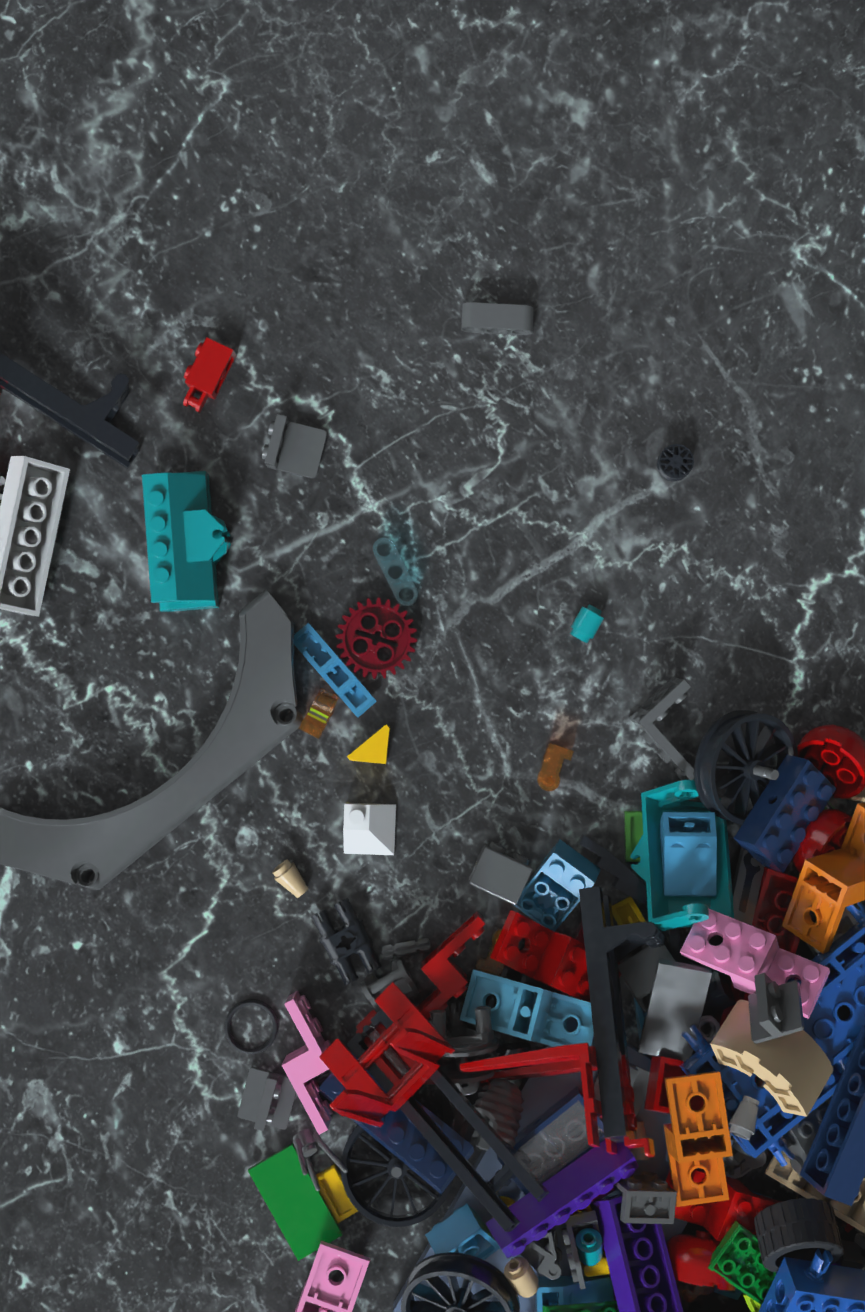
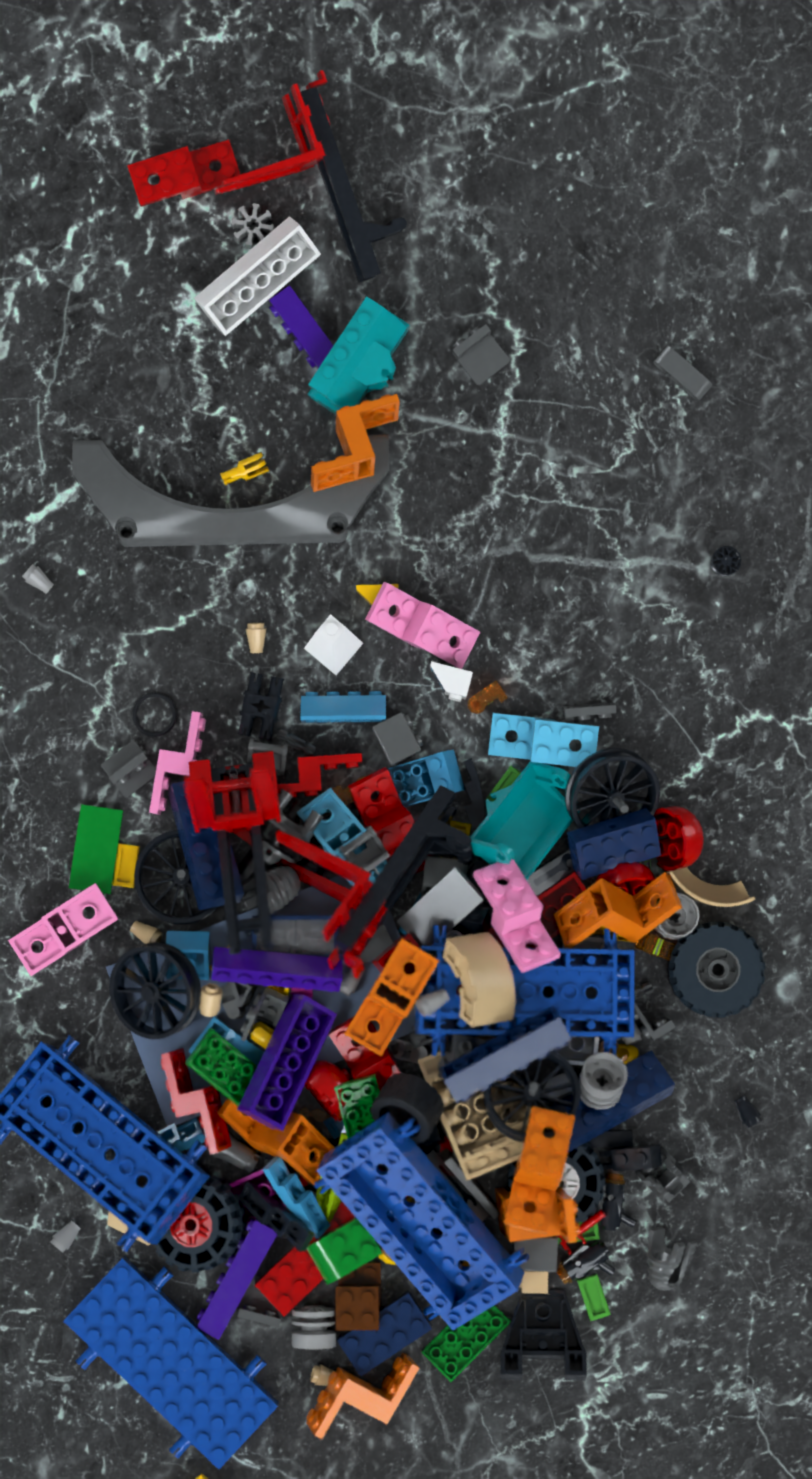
camera: 35 degrees right, 0 degrees up
red brick [183,337,236,413] -> none
dark grey plant [293,1129,348,1191] -> none
dark azure slope [294,623,377,717] -> none
clear orange leg [298,688,340,739] -> none
dark red gear [336,598,417,679] -> none
clear light blue beam [373,537,418,607] -> none
teal brick [570,605,604,643] -> none
teal brick [575,1228,603,1266] -> none
dark grey bracket [614,1172,677,1224] -> none
dark azure slope [659,812,717,897] -> none
dark grey bracket [748,973,804,1044] -> none
none -> light grey cone [22,564,54,594]
none -> tan cone [130,921,163,944]
none -> yellow arm [220,452,269,486]
none -> dark purple brick [269,285,333,370]
none -> dark azure slope [300,691,386,723]
none -> orange bracket [311,394,400,492]
none -> dark grey piece [338,826,390,875]
none -> bright pink bracket [365,582,480,669]
none -> white slope [430,662,473,702]
none -> medium azure bracket [488,712,599,767]

